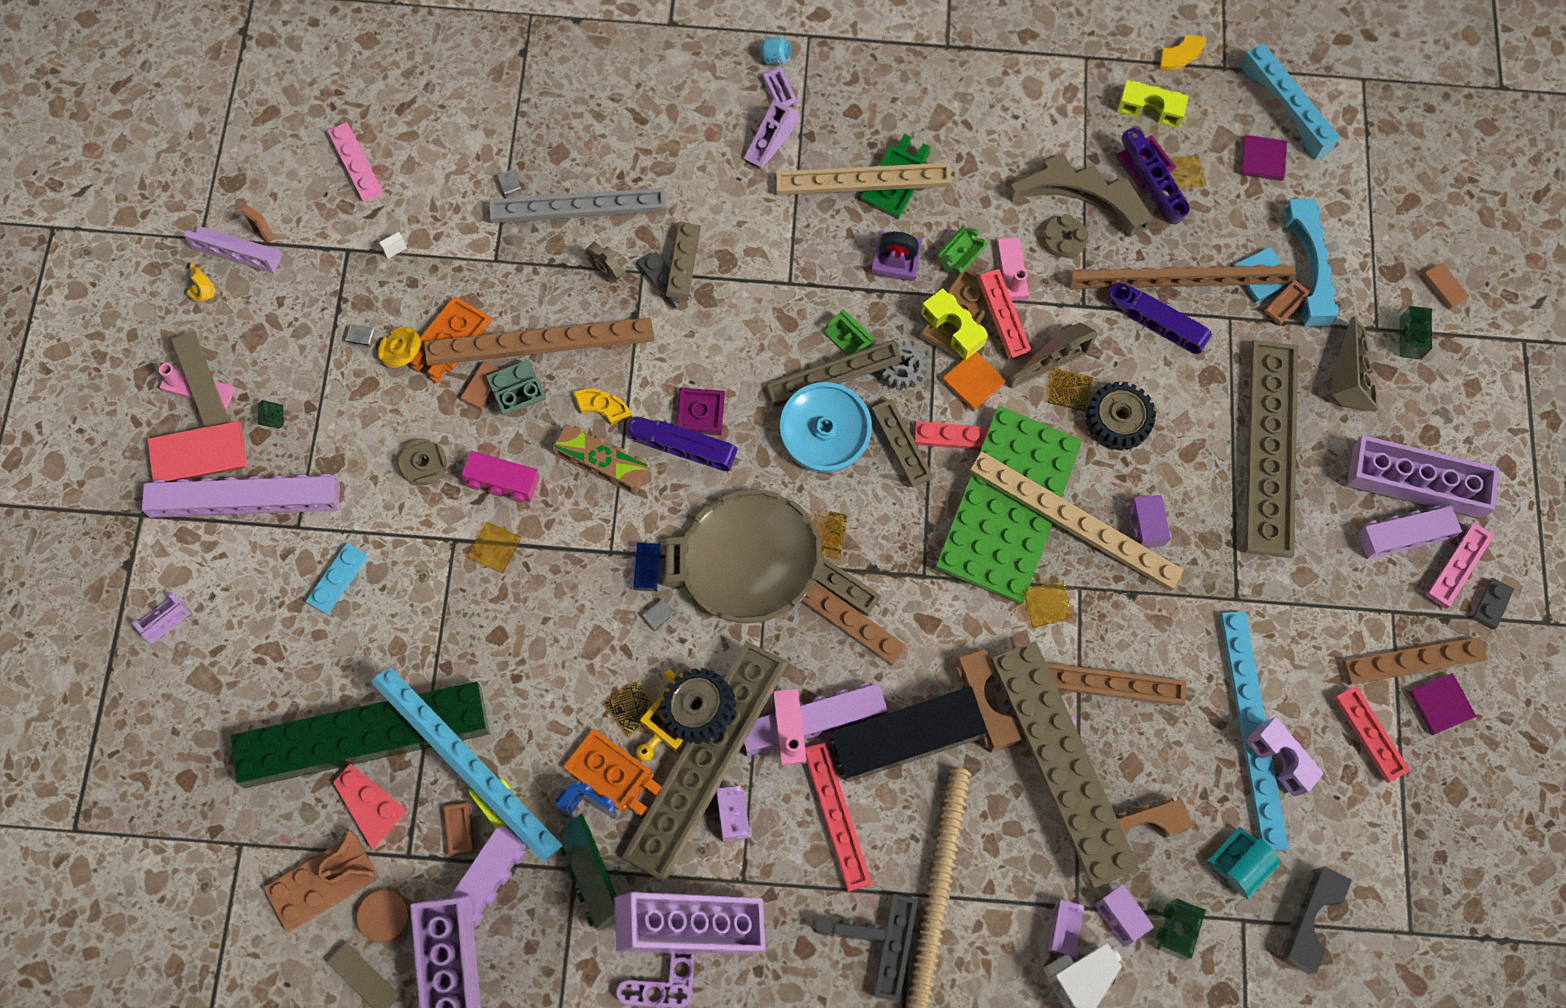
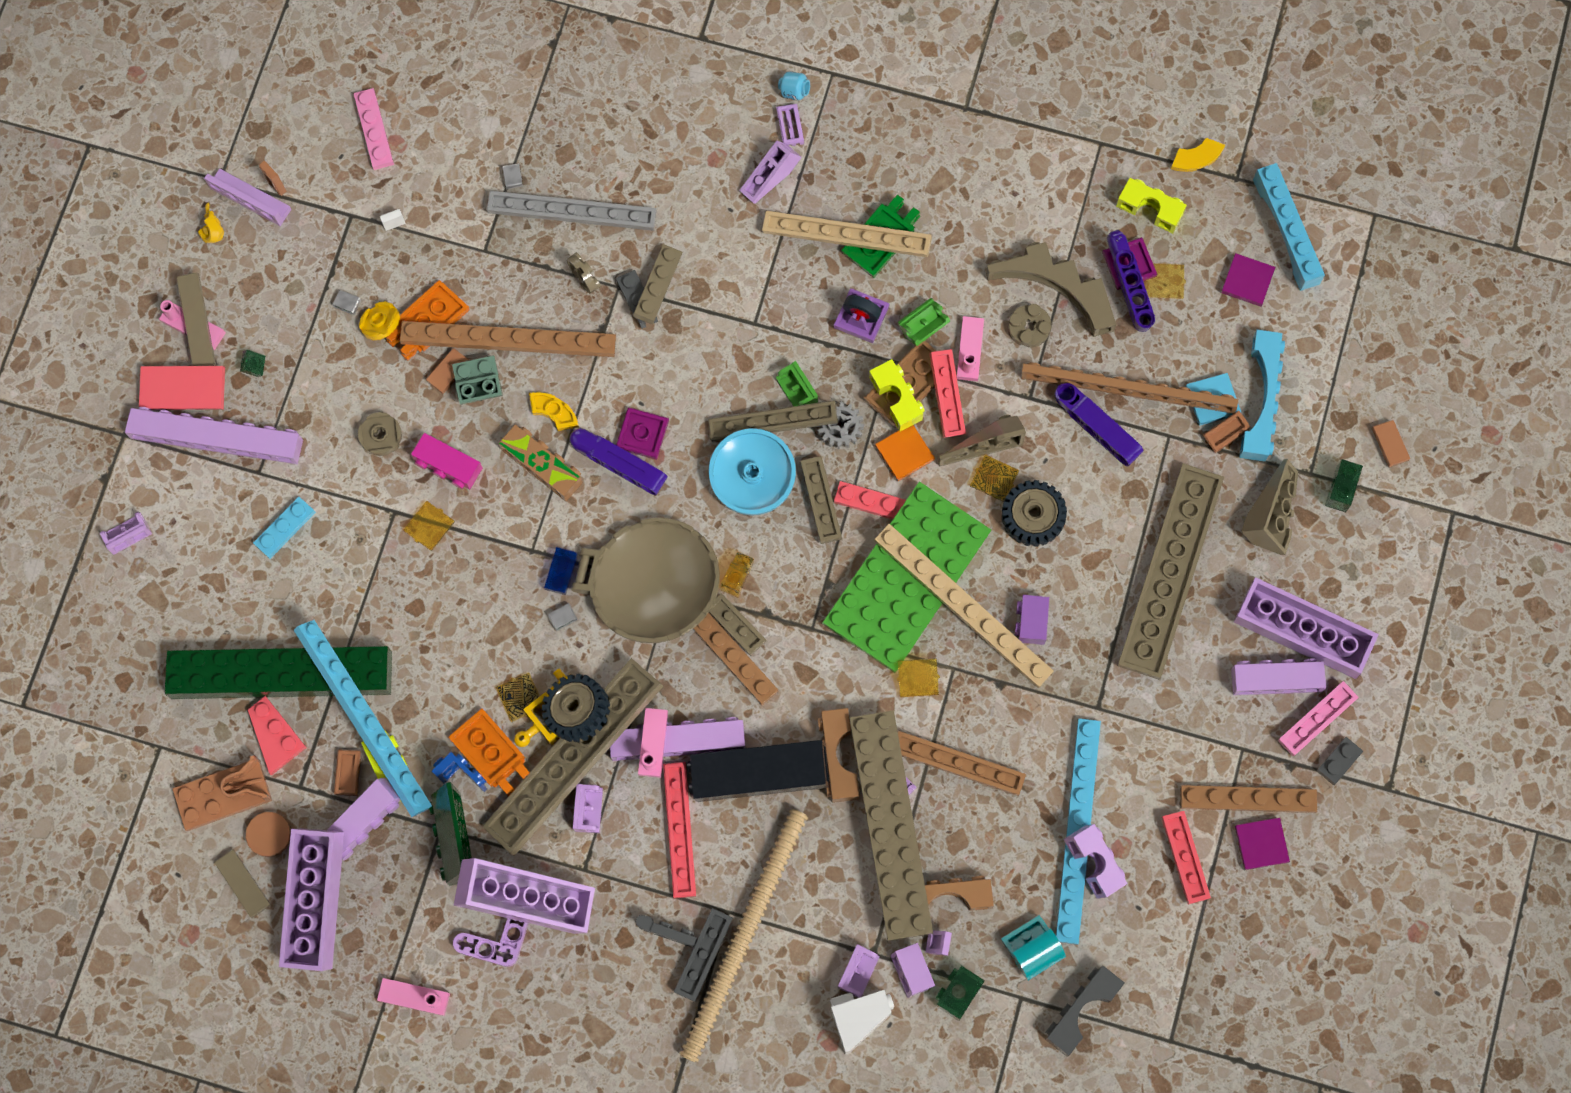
camera: 20 degrees right, 5 degrees up
none -> lavender plate [925,930,952,956]

